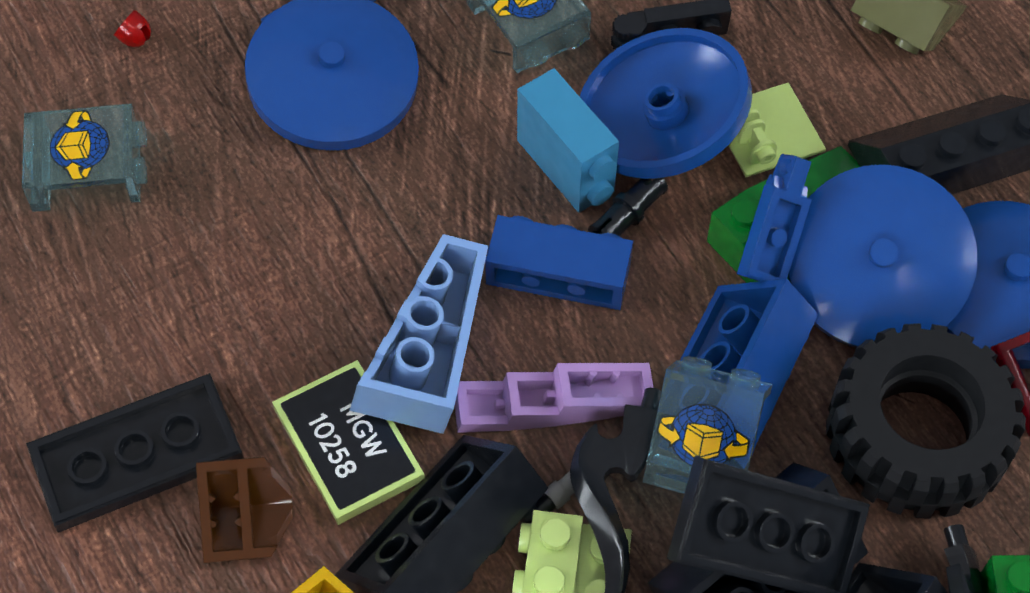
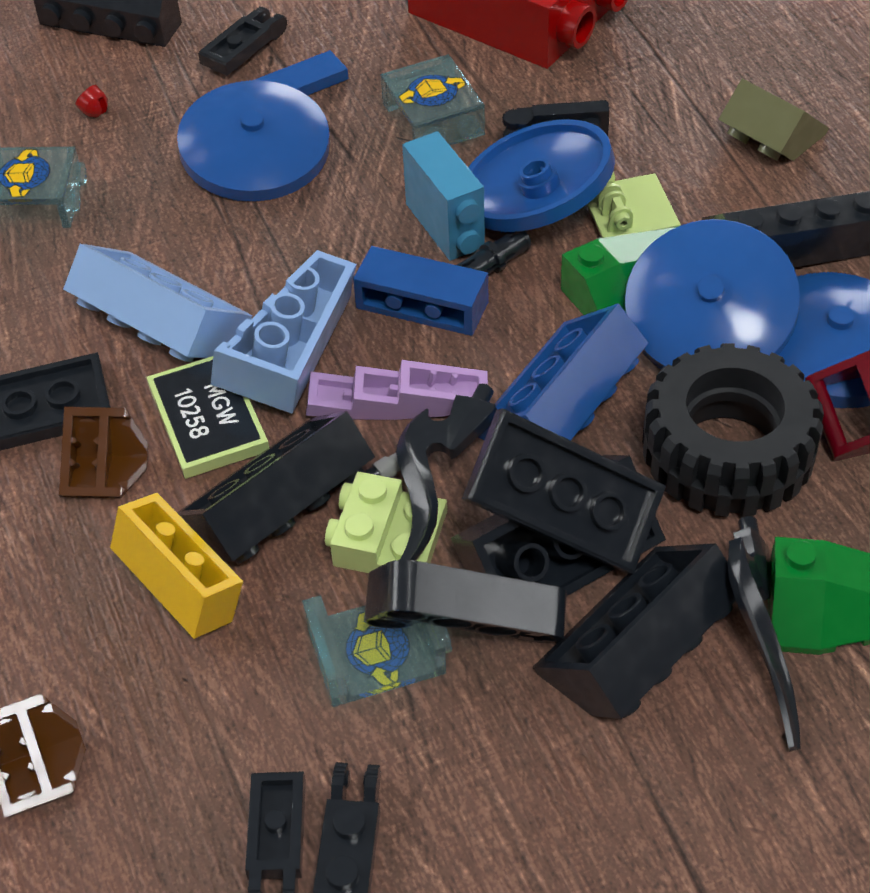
camera: 10 degrees right, 10 degrees down
clear light blue panel [643,356,773,494] -> none
blue hinge [737,154,812,282] -> none
none -> light blue slope [63,243,253,362]

